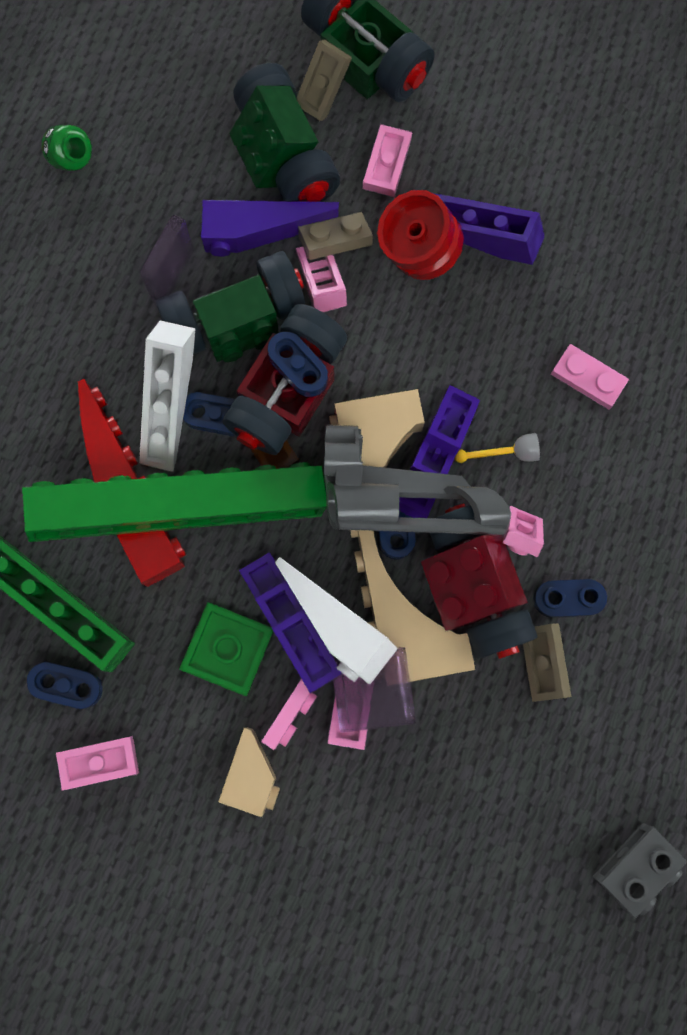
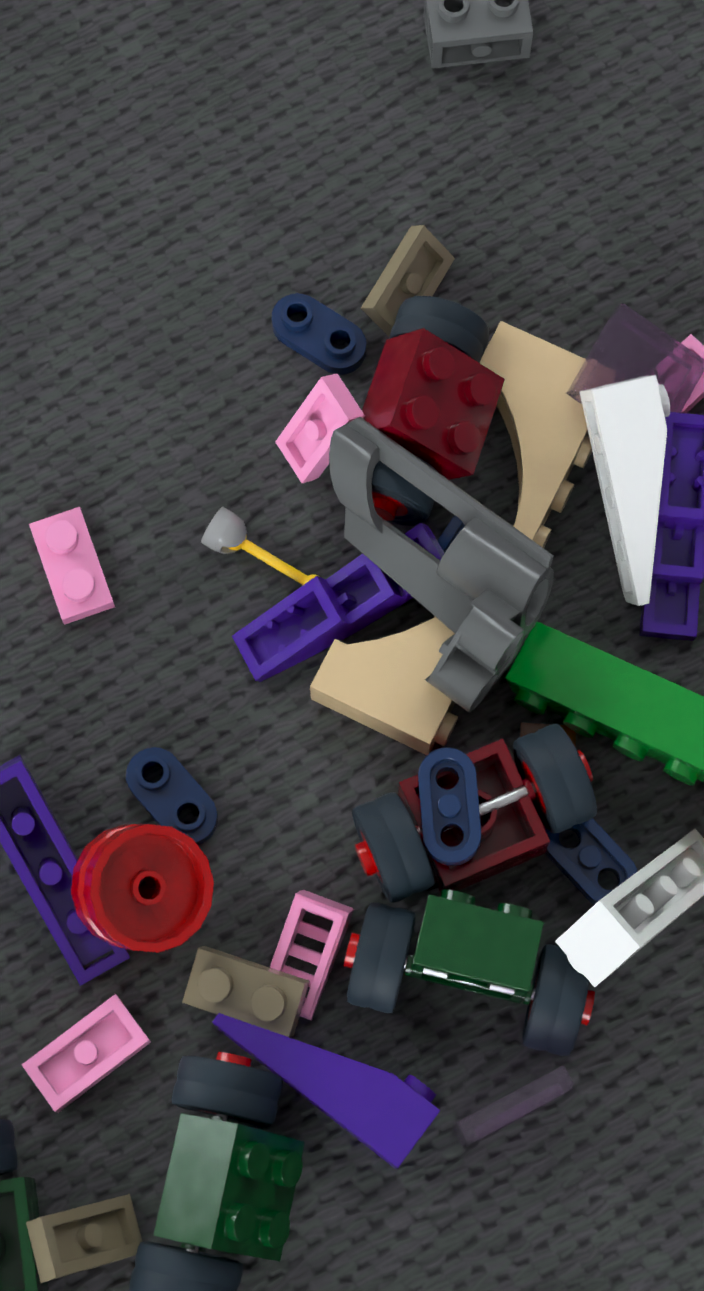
camera: 140 degrees left, 5 degrees down
none -> dark blue plate [126,747,218,845]

